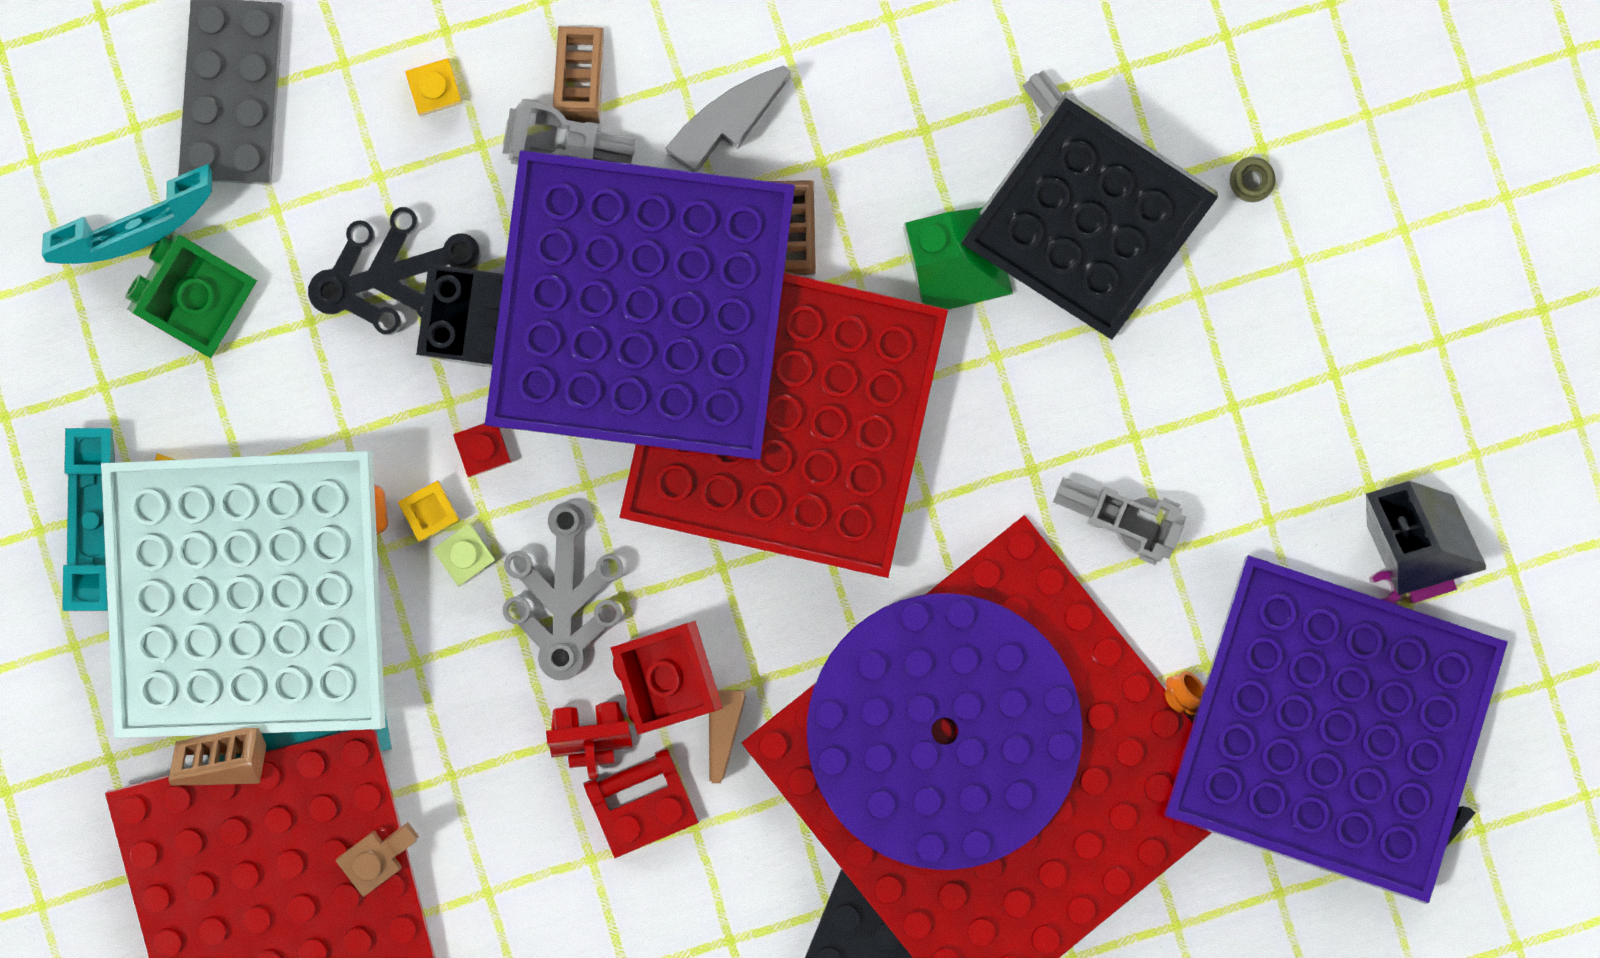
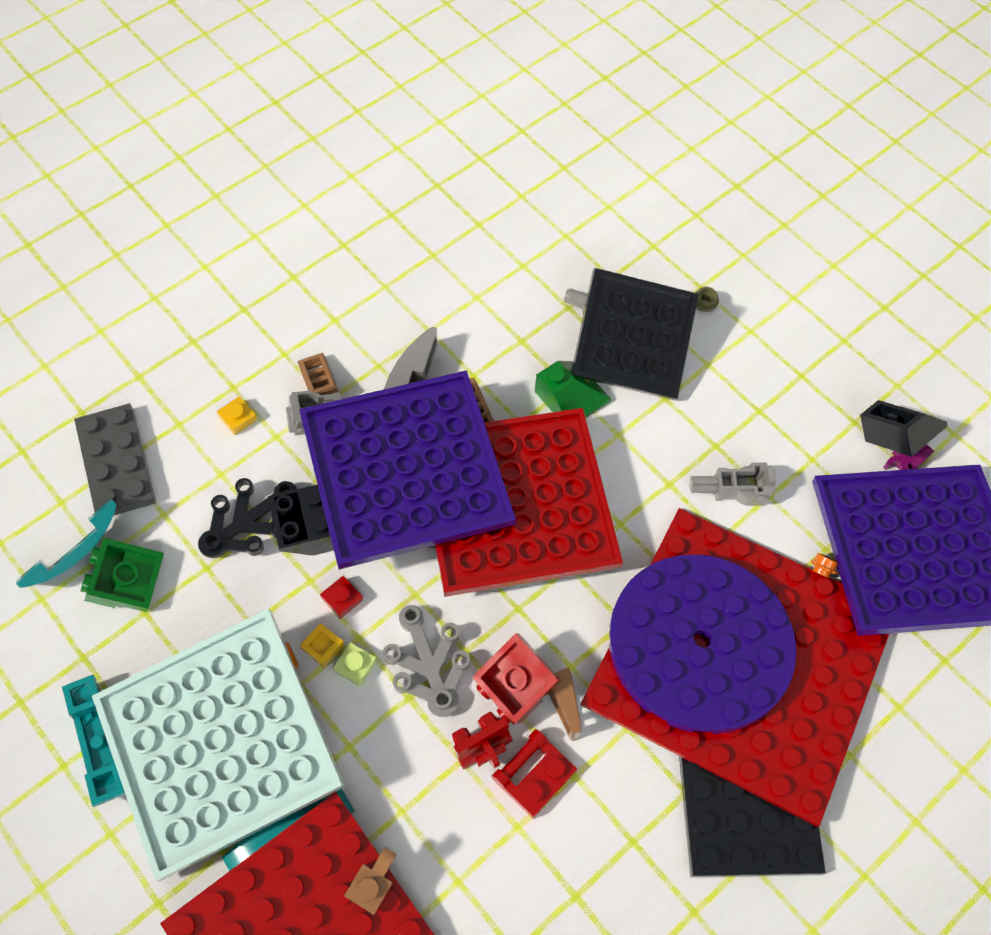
camera: 25 degrees left, 25 degrees down
medium nougat slope [168,728,267,786] -> none

